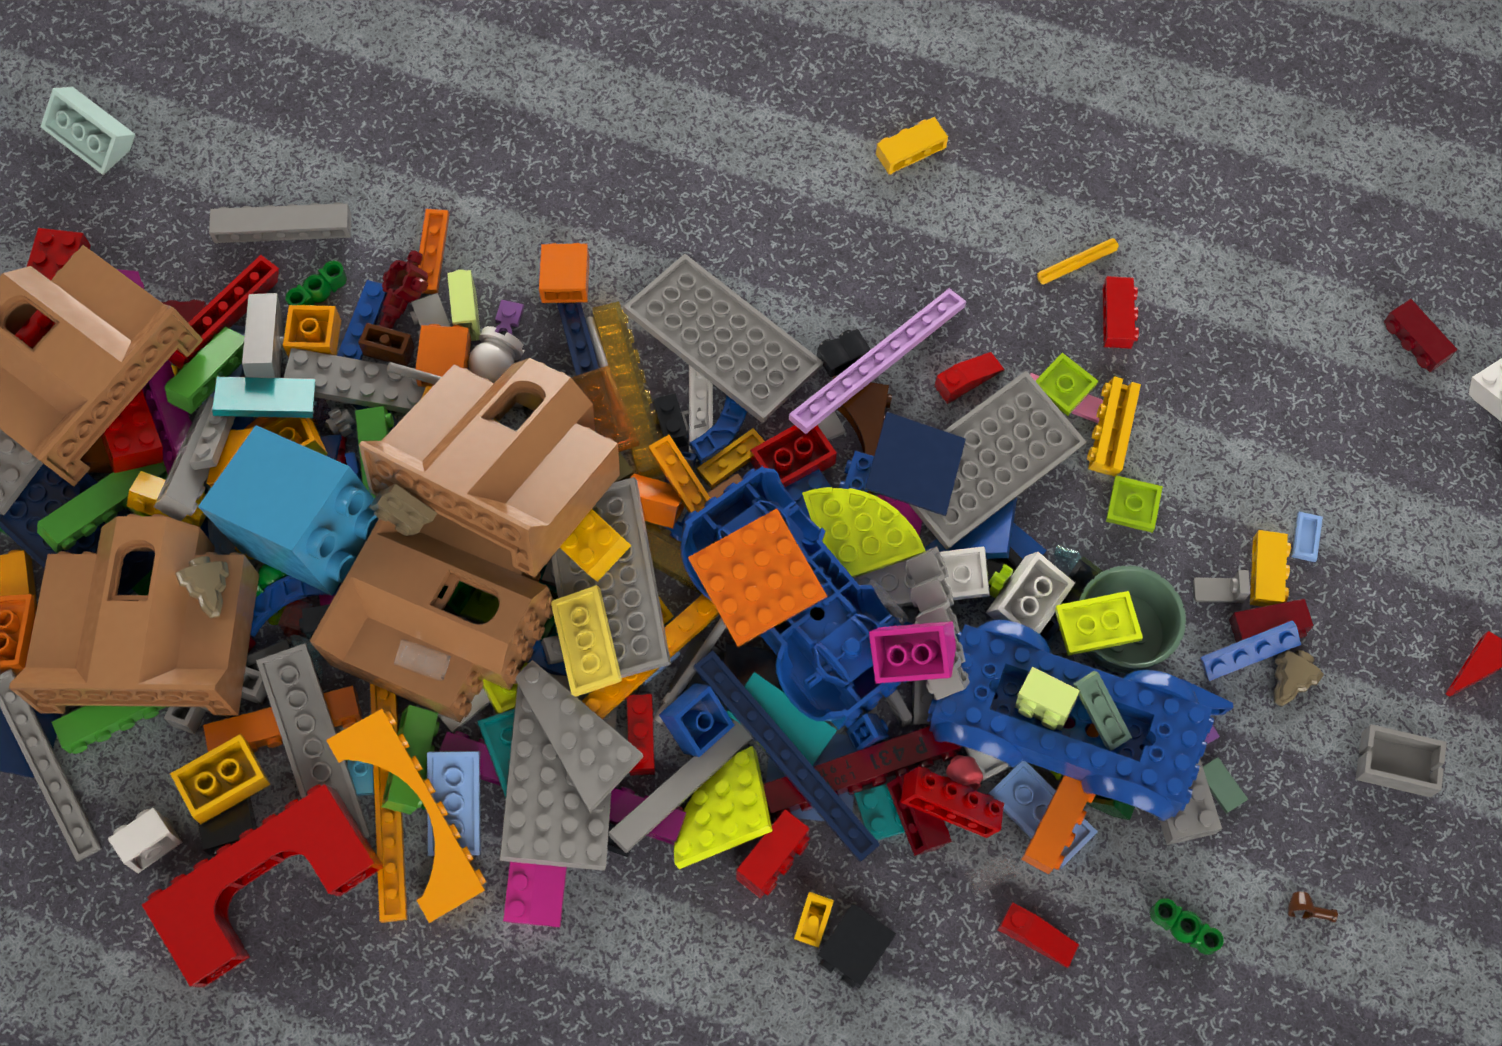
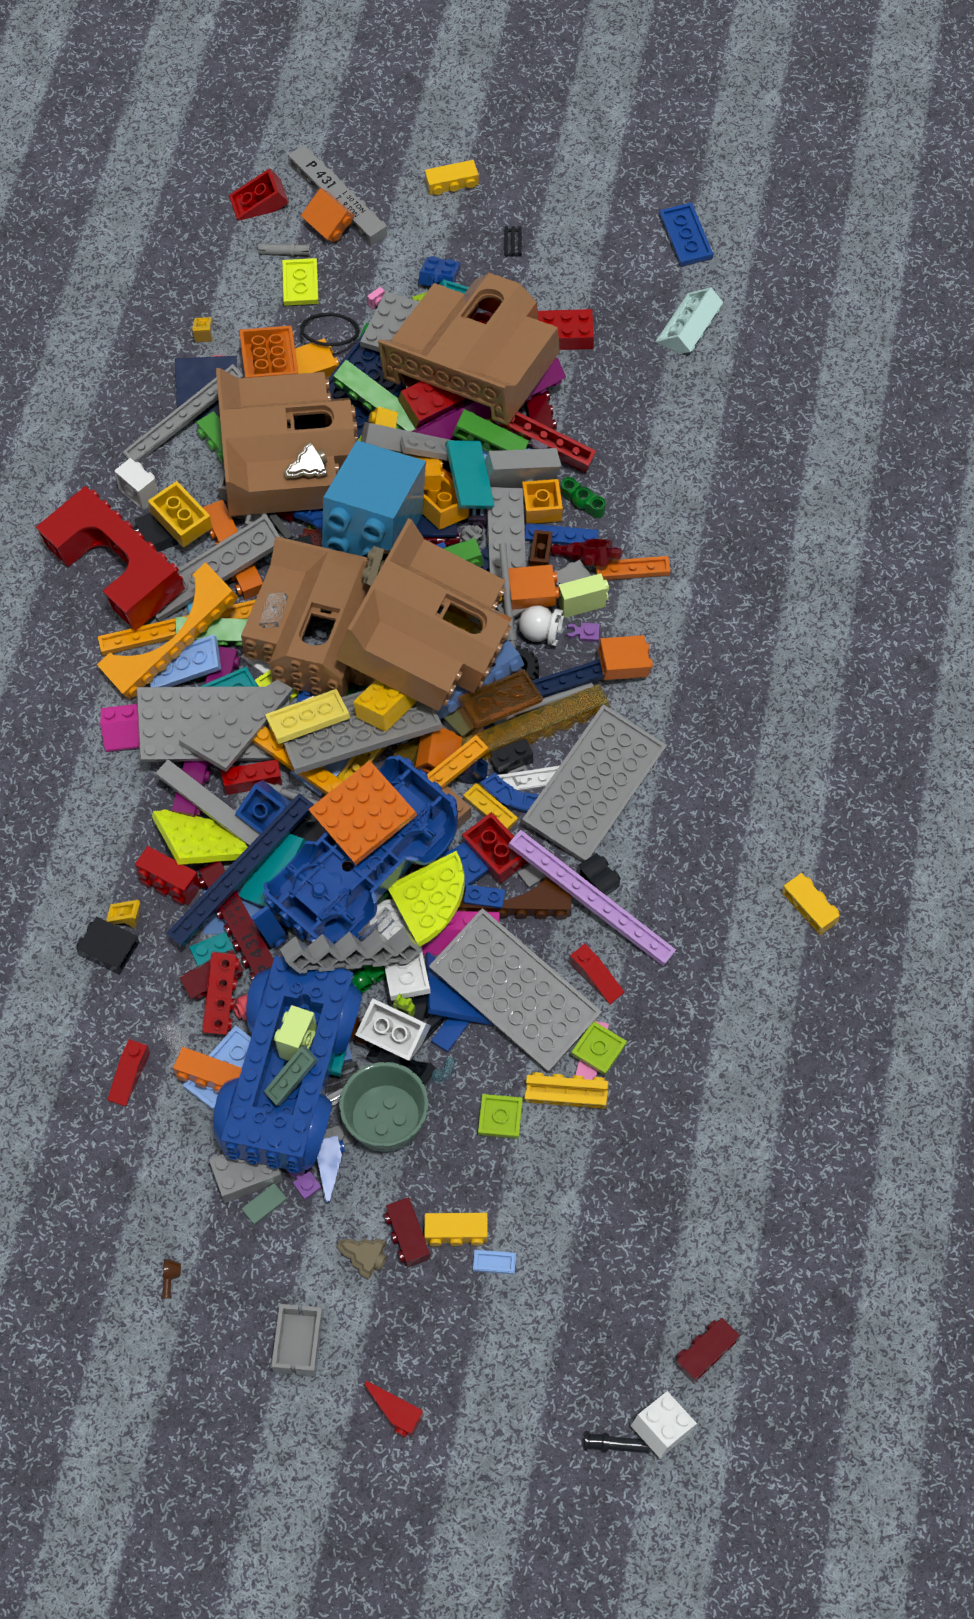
camera: 85 degrees right, 5 degrees down
light grey brick [209,202,351,243] -> none
dark blue piece [865,412,966,516] -> none
dark pink slope [869,621,956,683] -> none
yellow axle [1037,238,1119,285] -> none
neon yellow plate [1055,591,1143,656] -> none
red brick [1103,276,1139,349] -> none
green piece [1150,898,1224,955] -> none
light grey bracket [1193,570,1250,603] -> none
plate [1200,620,1301,681] -> none

